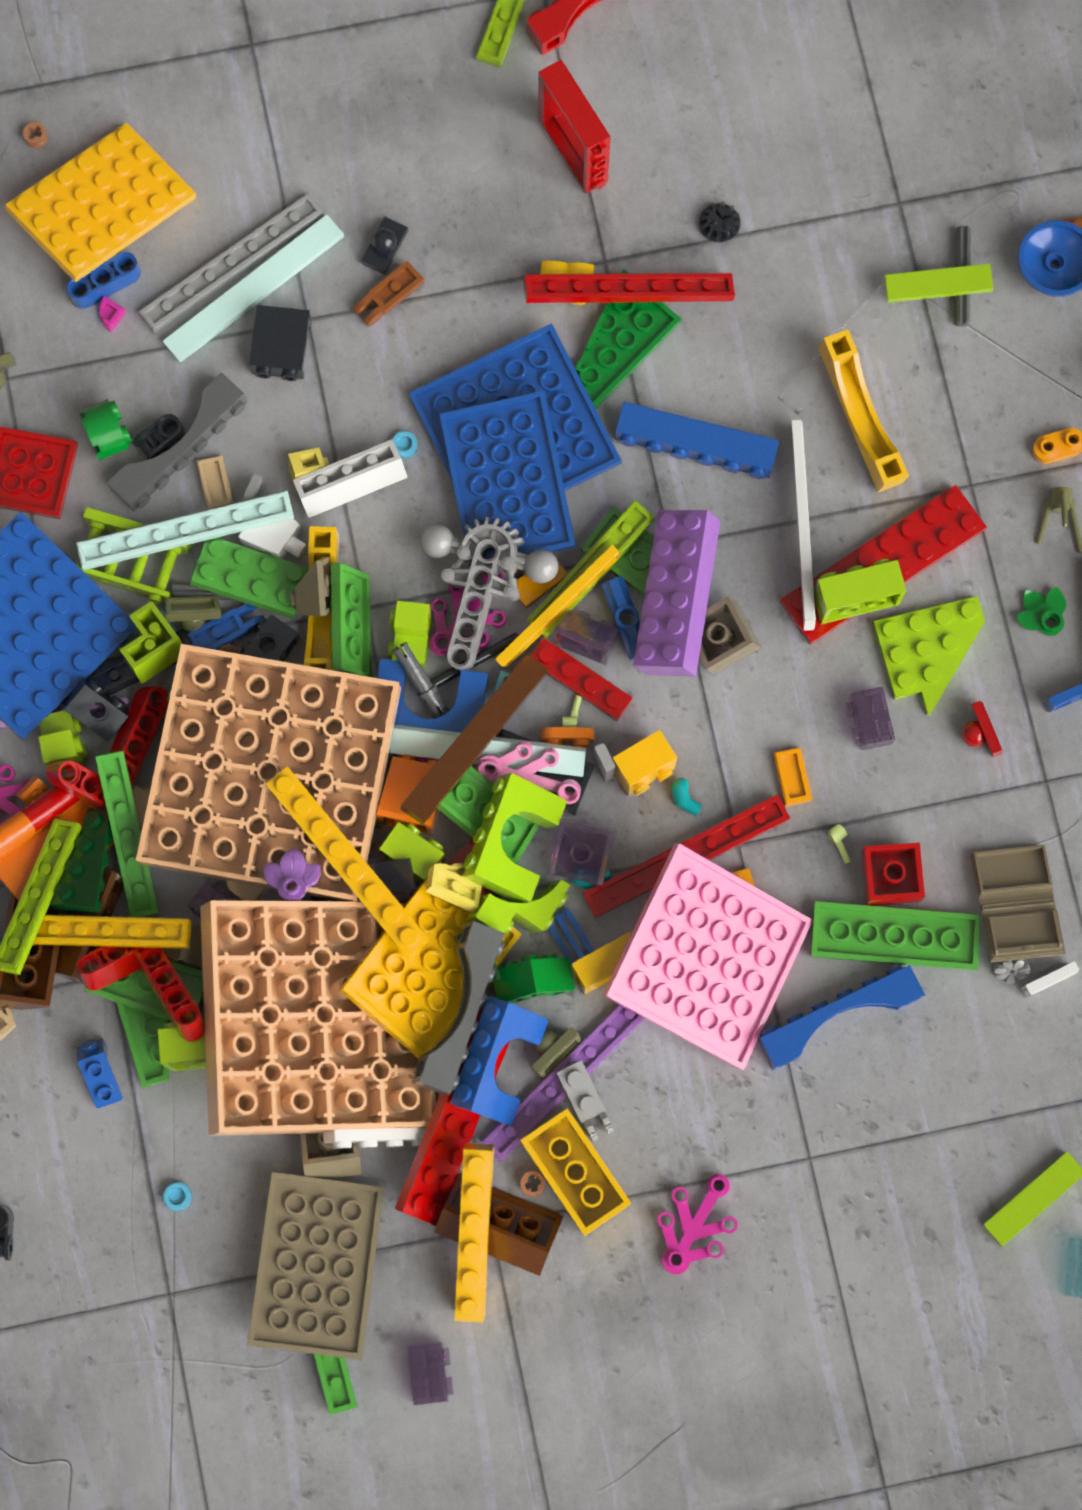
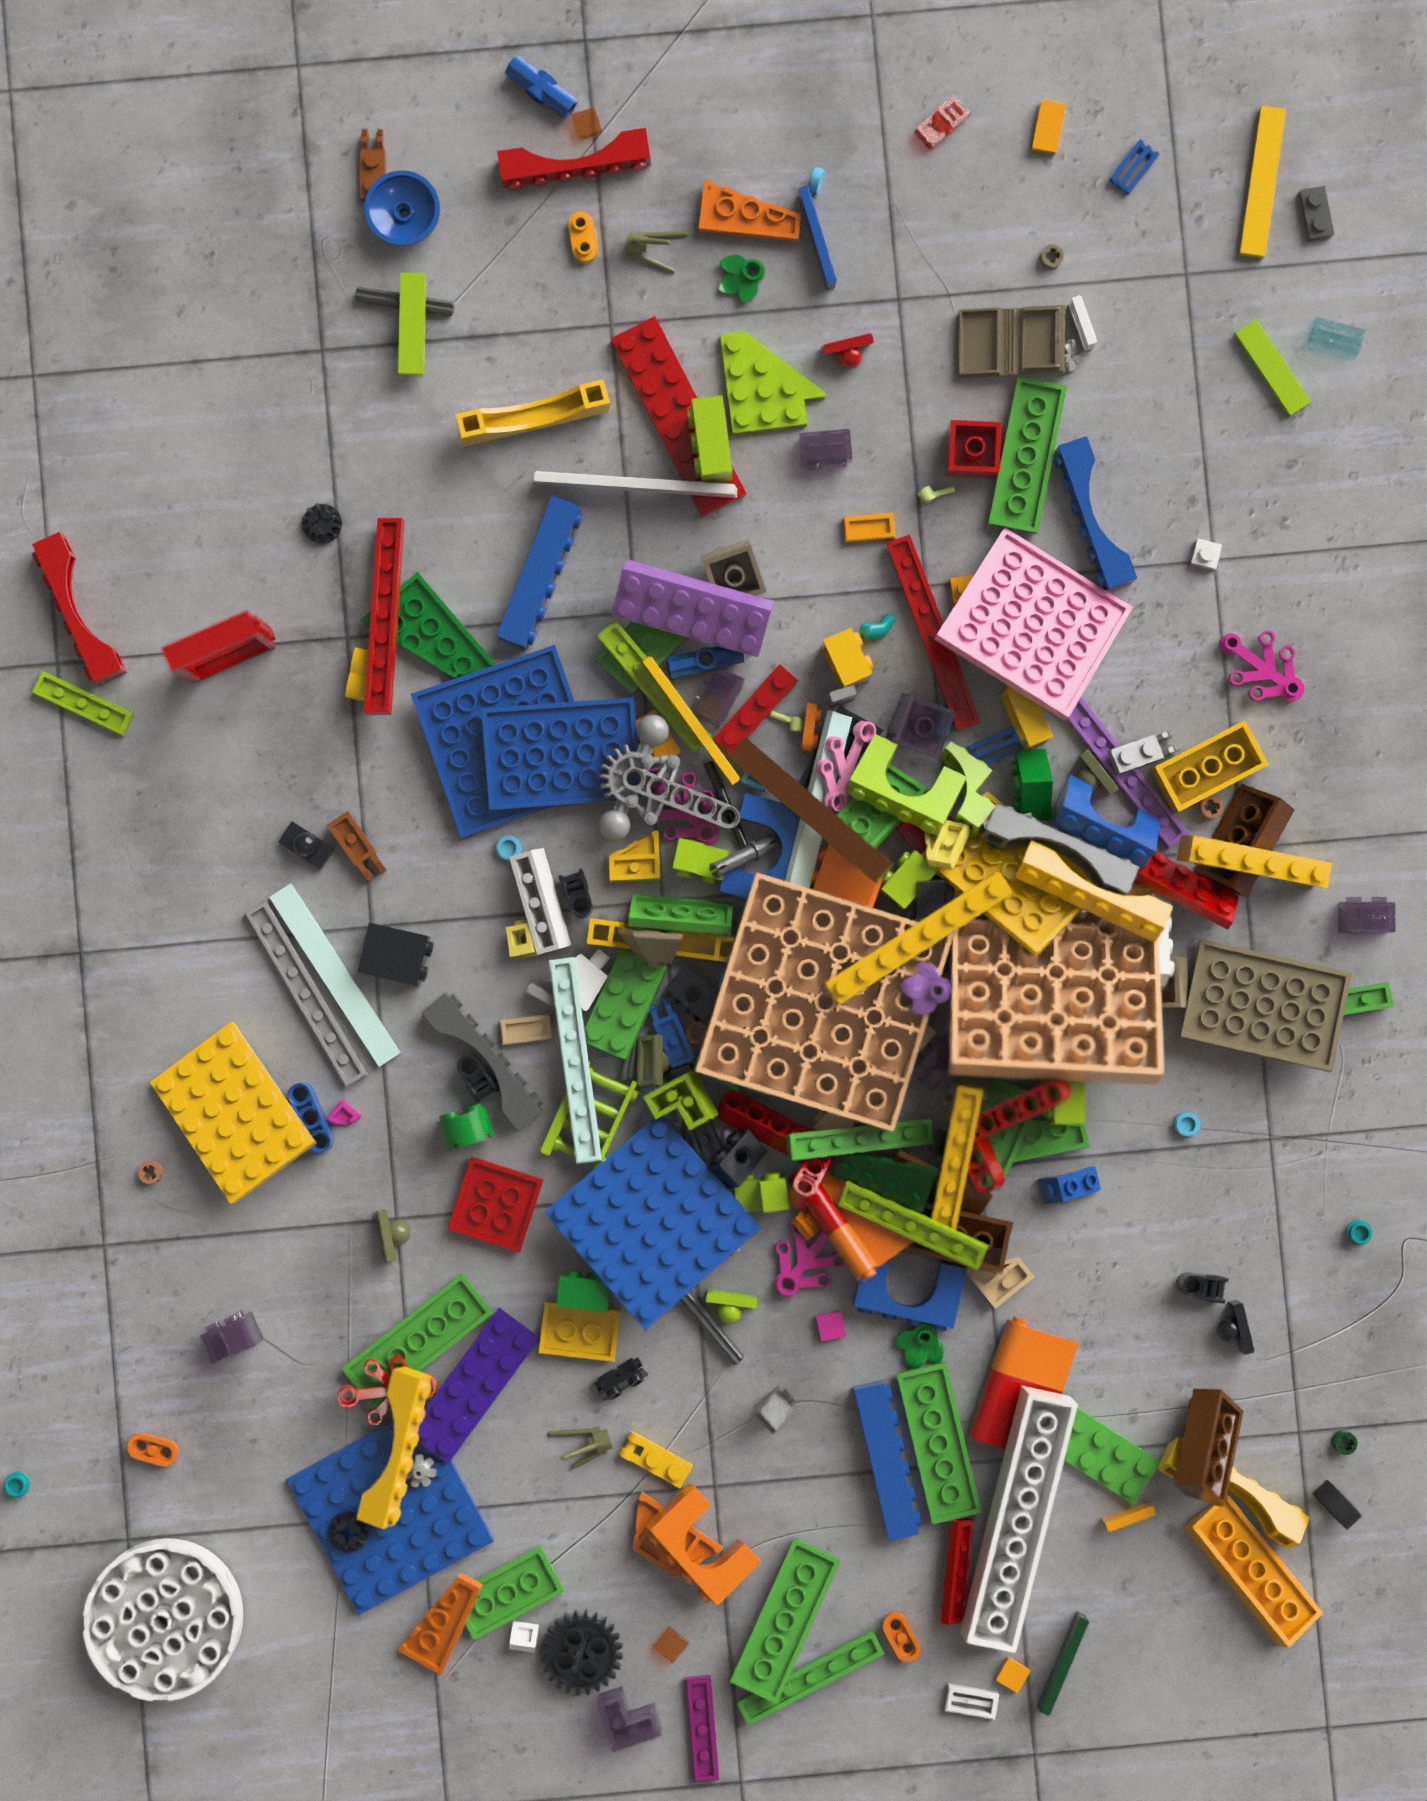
camera: 90 degrees left, 10 degrees up
none -> black piece [558,868,594,919]
none -> yellow wing [609,830,661,882]
none -> yellow arch [1015,841,1172,943]
none -> white plate [1190,539,1222,570]
none -> teal plate [1346,1220,1372,1245]

